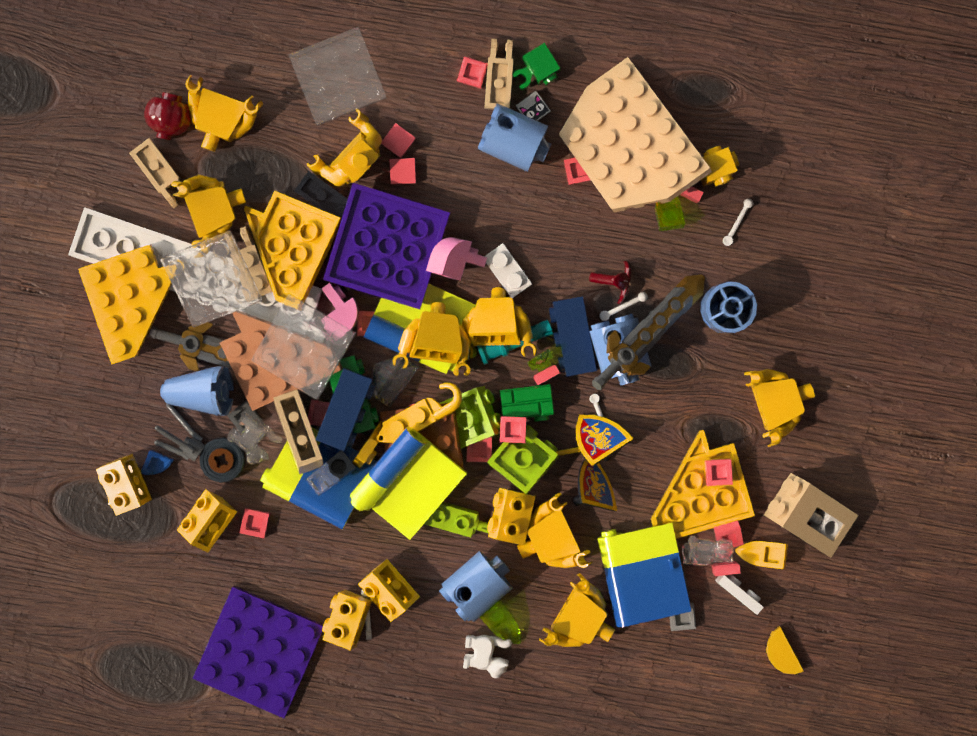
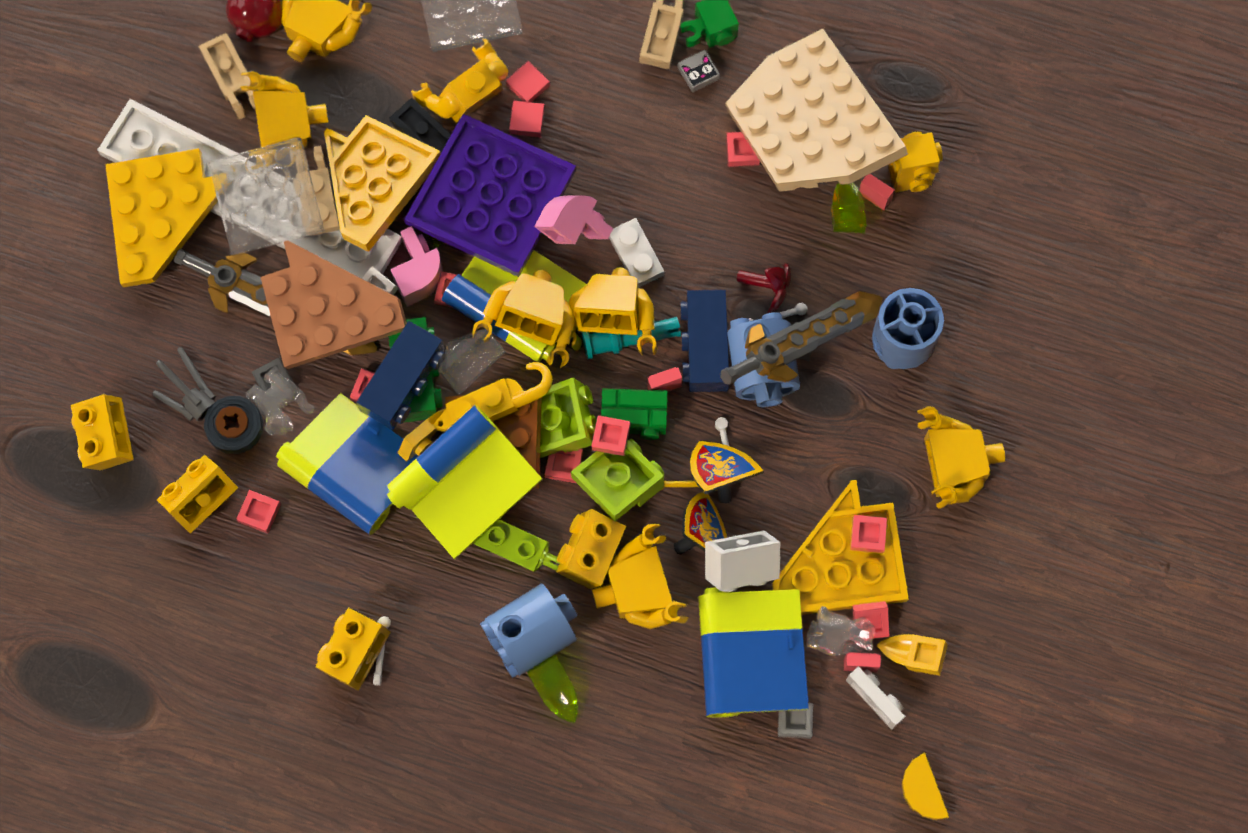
camera: 15 degrees right, 15 degrees down
blue tile [141,450,174,475] -> none
medium blue cone [160,366,234,416] -> none
dark purple plate [192,586,323,718] -> none
clear plate [251,294,356,400] -> none
tan brick [273,390,323,475] -> none
leg [306,450,357,496] -> none
yellow brick [358,559,420,622] -> none
coral tile [457,57,488,89] -> none
white animal [463,635,512,678] -> none
medium blue cylinder [478,103,551,172] -> none
clear neon green plate [527,349,554,372] -> none
yellow torso [539,573,615,647] -> none
white hinge [723,198,754,246] -> none
tan brick [764,473,858,558] -> none
none -> white brick [705,531,780,592]

